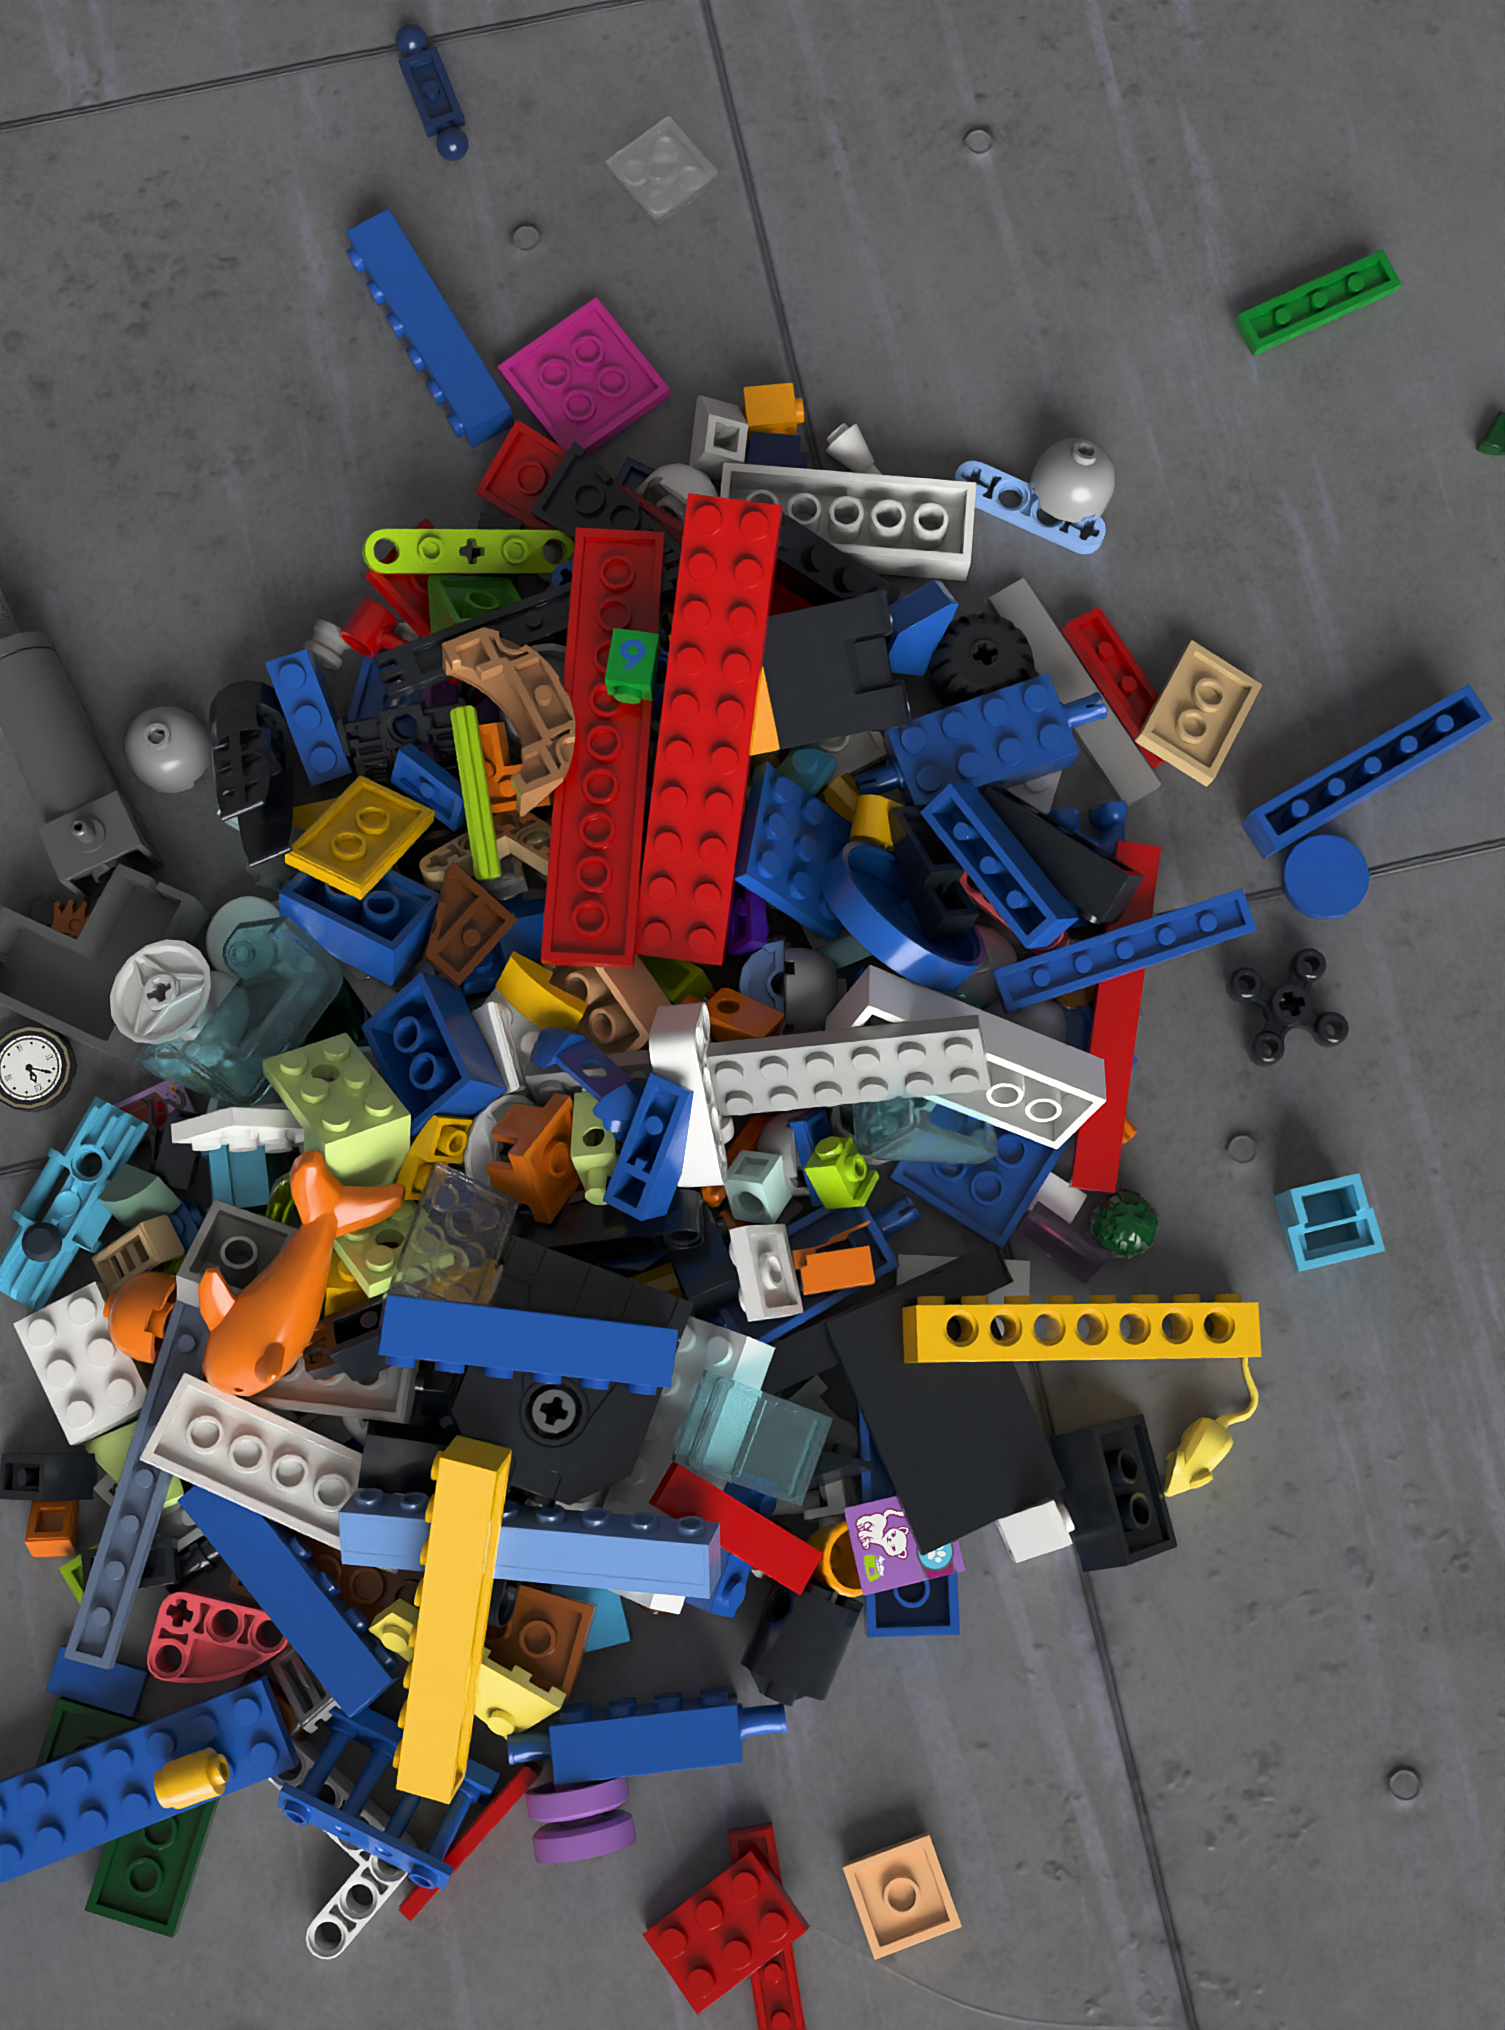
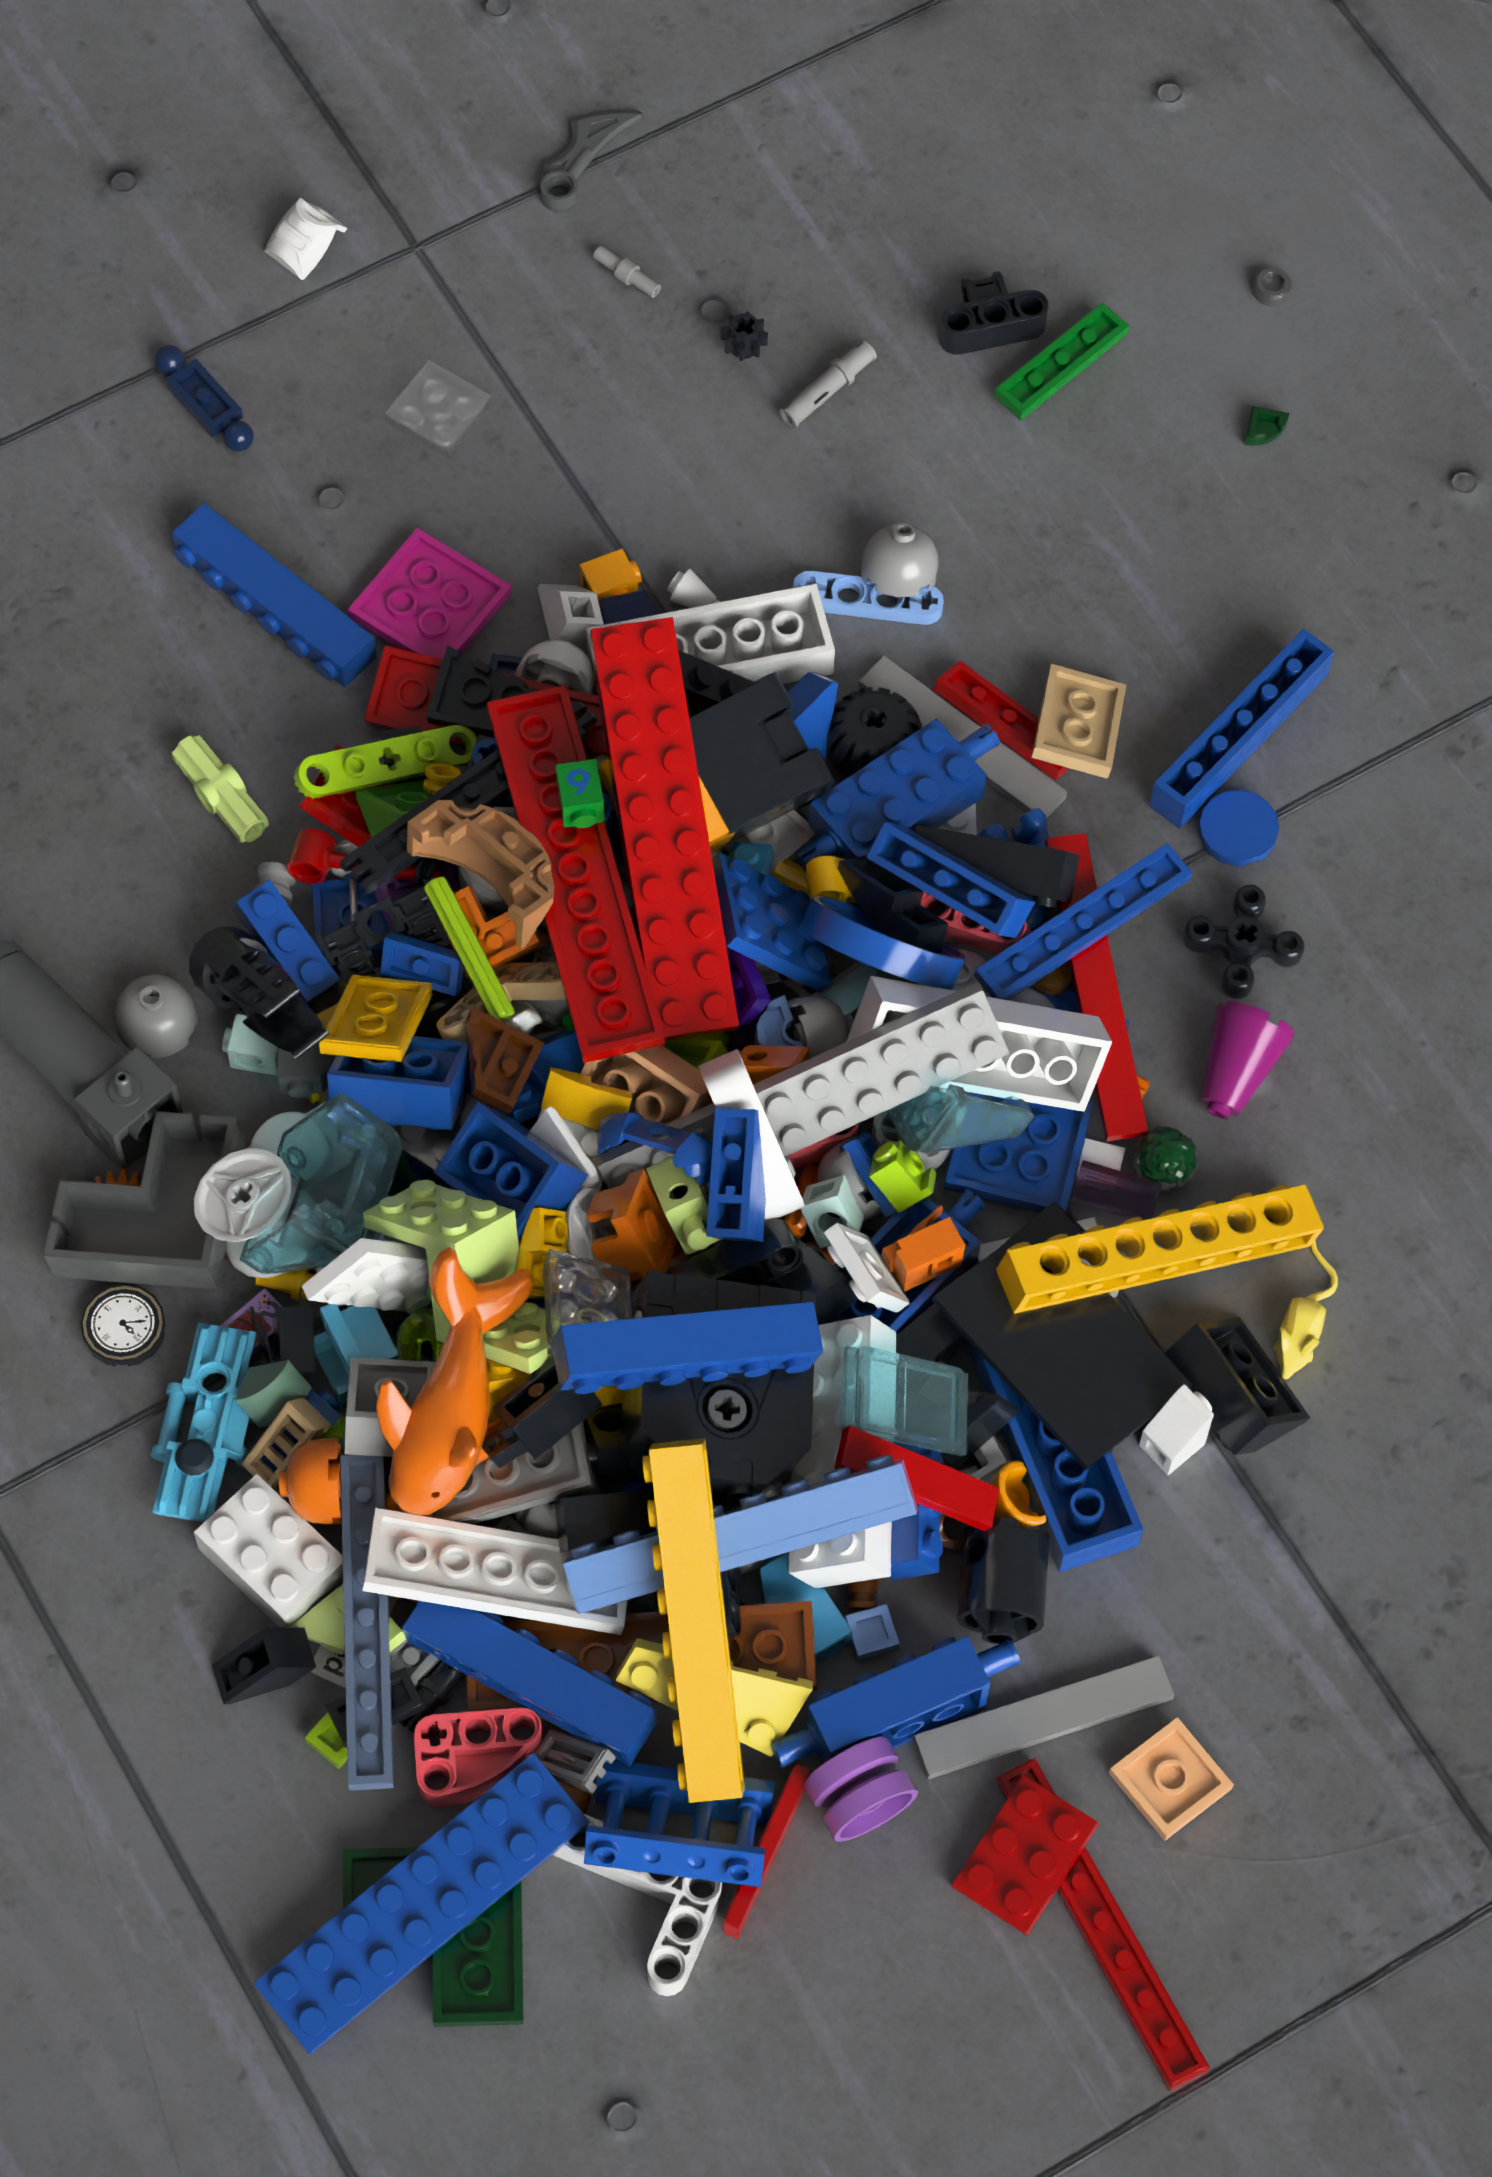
camera: 20 degrees left, 15 degrees down
orange slope [24,1500,79,1557] -> none
blue tile [46,1644,150,1718] -> none
yellow brick [154,1747,230,1809] -> none
sticker [844,1496,965,1596] -> none
medium azure plate [1274,1173,1385,1273] -> none
none -> yellowish green piece [172,735,269,843]
none -> yellow bush [423,763,461,794]
none -> light grey bar [593,245,661,298]
none -> black gear [721,311,768,361]
none -> light grey pin [779,340,877,429]
none -> light blue plate [845,1604,900,1661]
none -> light grey tile [913,1656,1174,1780]
none -> black piece [939,271,1049,355]
none -> magenta cone [1201,1001,1295,1120]

